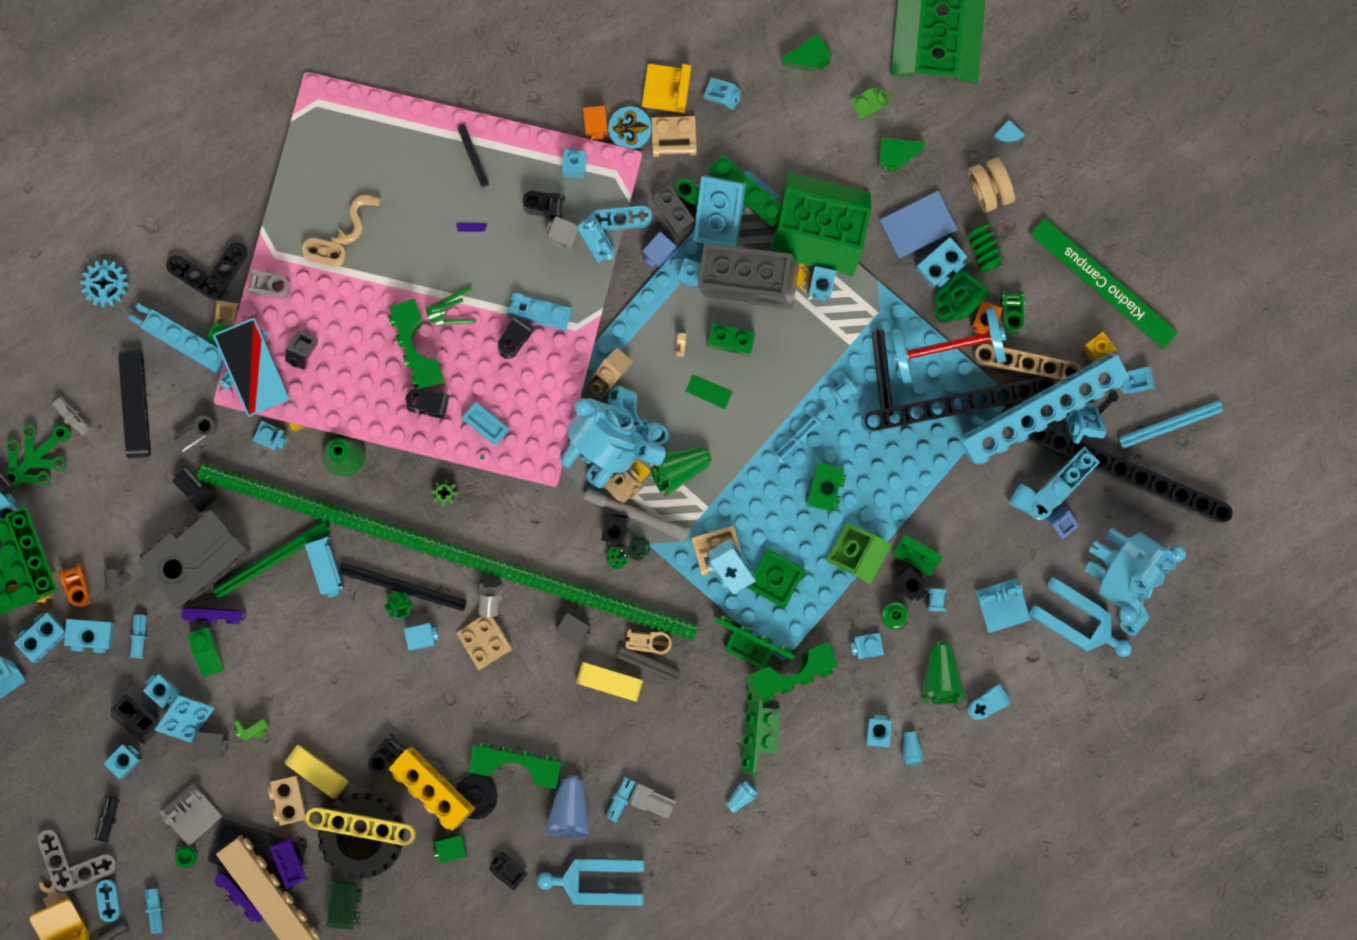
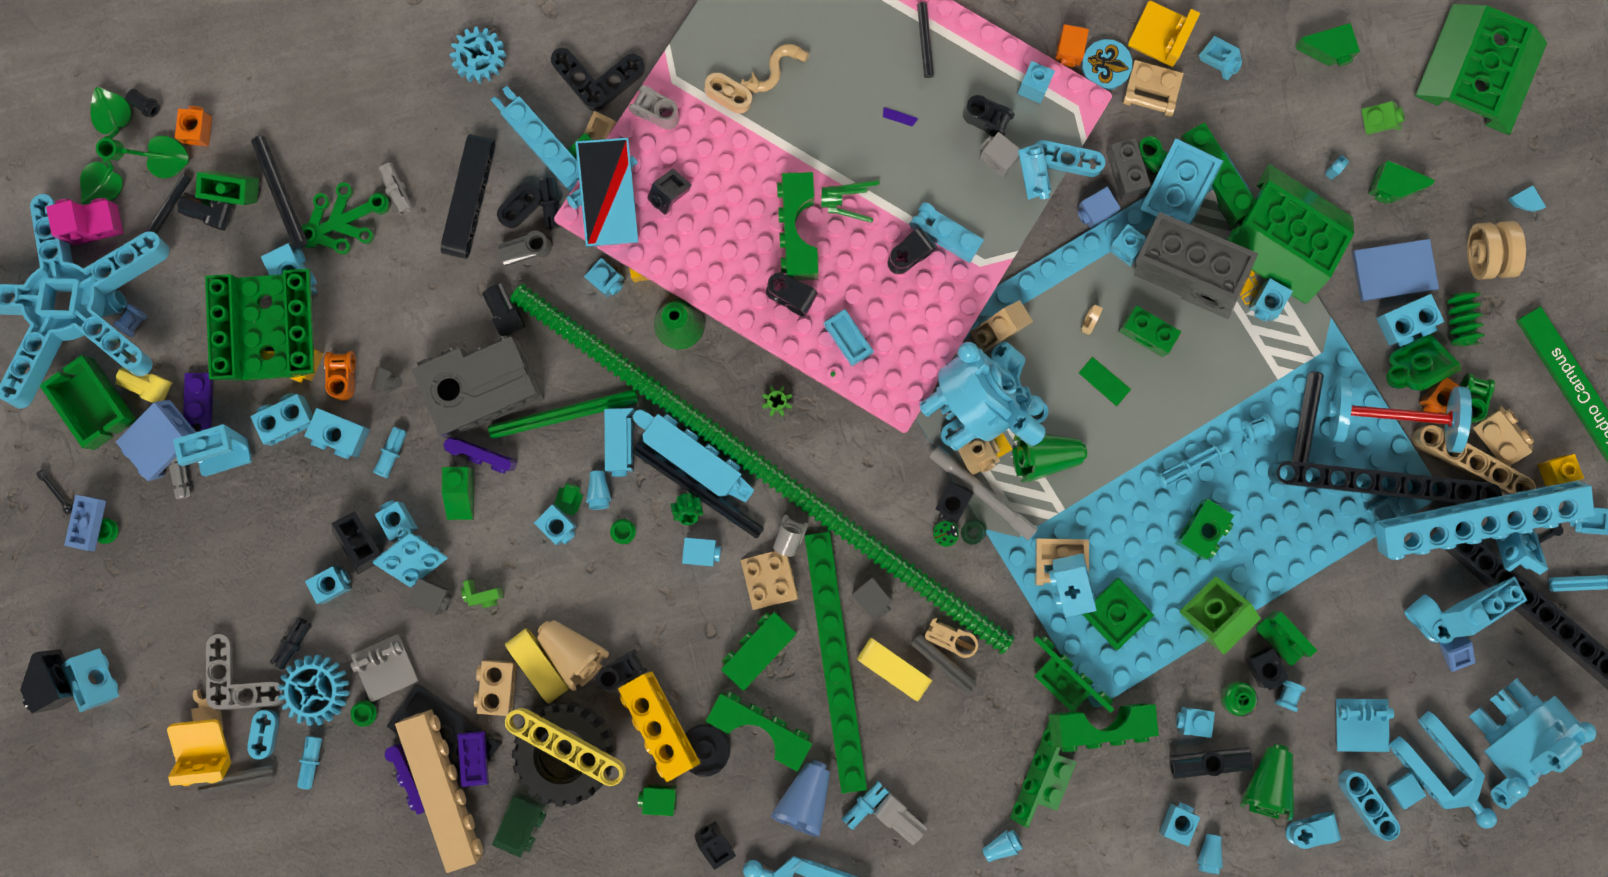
camera: 25 degrees right, 0 degrees up
none -> medium azure gear [277,655,350,726]
none -> black plate [497,184,542,229]
none -> medium azure brick [534,505,577,545]
none -> tan cone [537,620,609,691]
none -> black axle [539,177,561,229]
none -> green piece [554,482,584,516]
none -> medium azure cone [586,471,612,510]
none -> green plate [610,519,636,545]
none -> medium azure hinge [633,409,755,503]
none -> green brick [721,612,797,691]
none -> green plate [804,532,867,794]
none -> black piece [1169,747,1253,779]
none -> medium azure tile [1325,155,1350,180]
none -> medium azure beam [1338,770,1400,841]
none -> medium azure tile [1365,497,1401,526]
none -> medium azure tile [1387,772,1426,810]
none -> tan bracket [1473,405,1534,466]

